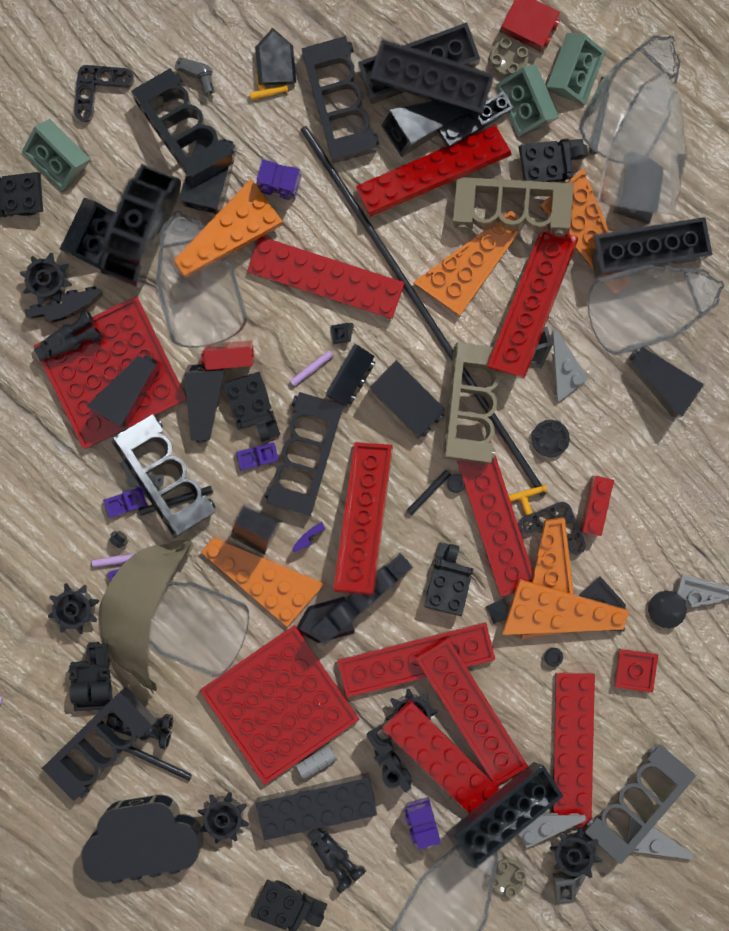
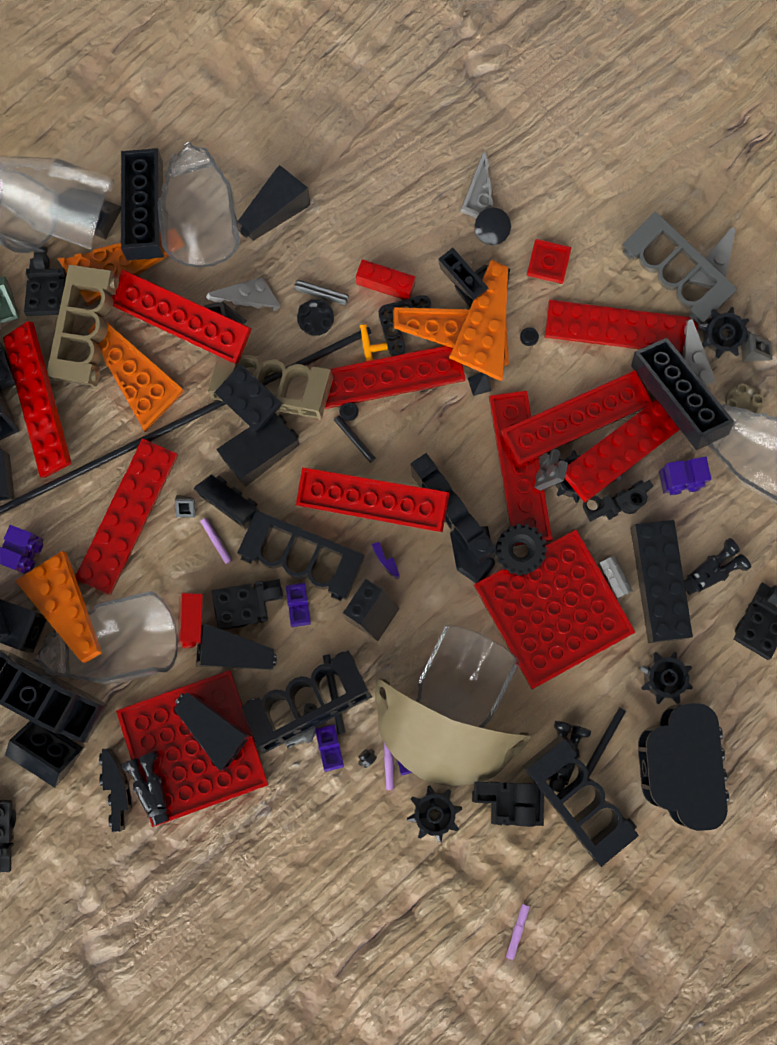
camera: 85 degrees left, 10 degrees down
black brick [20,253,72,305] -> none
orange wing [201,537,325,627] -> none
black plate [424,542,474,617] -> none
none -> black plate [214,364,283,432]
none -> dark grey axle [295,280,349,305]
none -> black slope [438,247,489,301]
none -> black tyre [495,524,547,575]
none -> dark grey plate [534,449,568,491]

